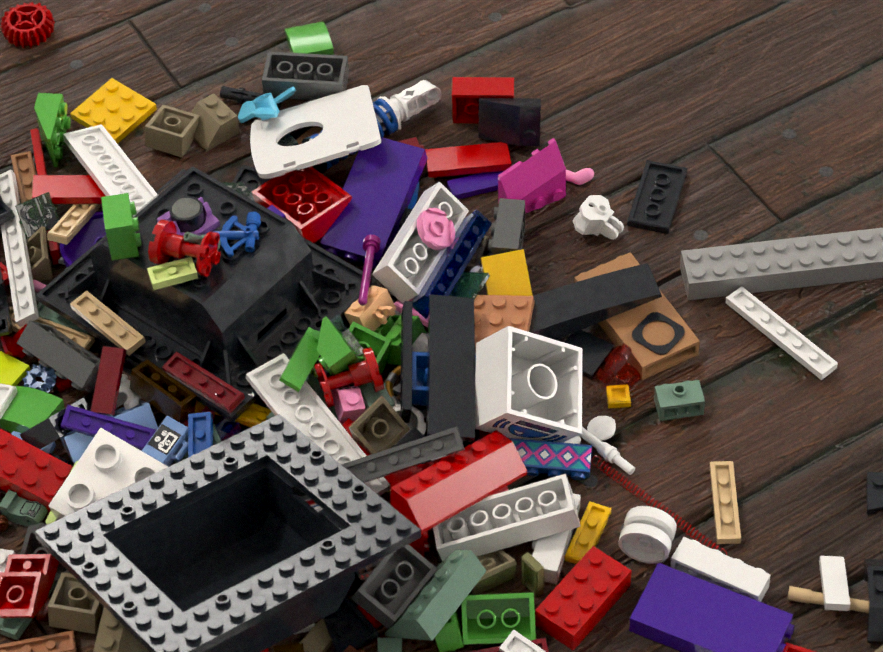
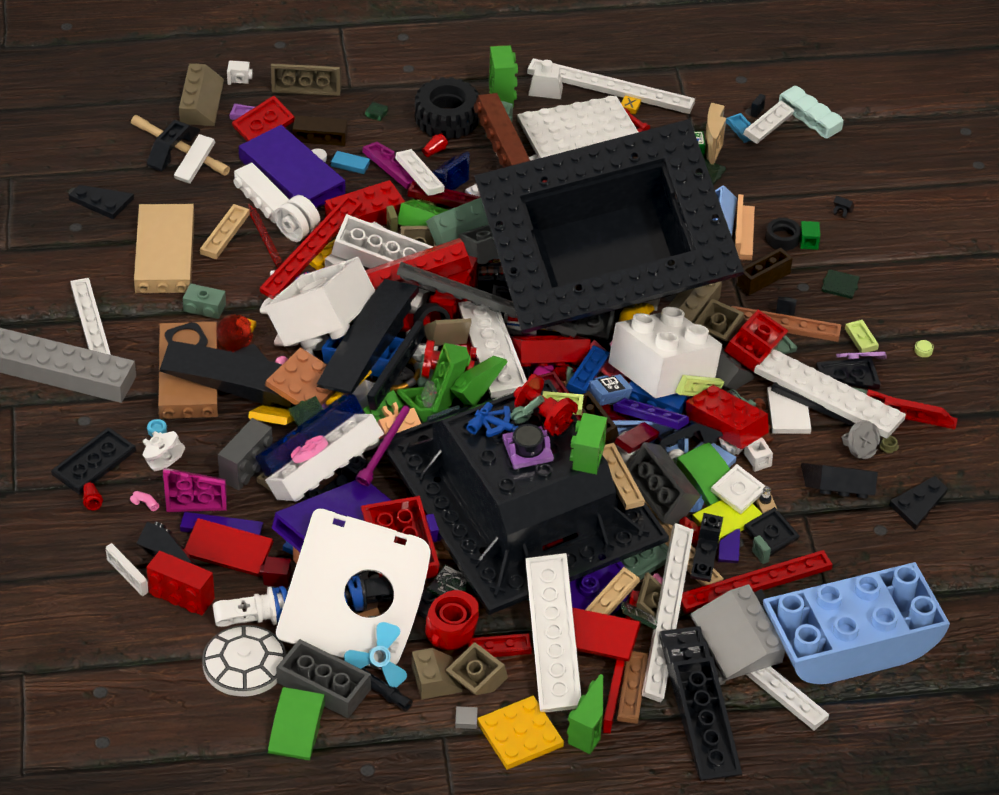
camera: 160 degrees left, 5 degrees down
none -> red cone [83,483,103,511]
none -> white tile [106,543,149,596]
none -> tan brick [134,204,194,293]
none -> medium azure tile [147,419,167,437]
none -> white dish [202,625,286,696]
none -> red plate [260,194,362,299]
none -> red piece [425,590,479,651]
none -> light grey tile [455,706,478,729]
none -> red tile [467,633,532,657]

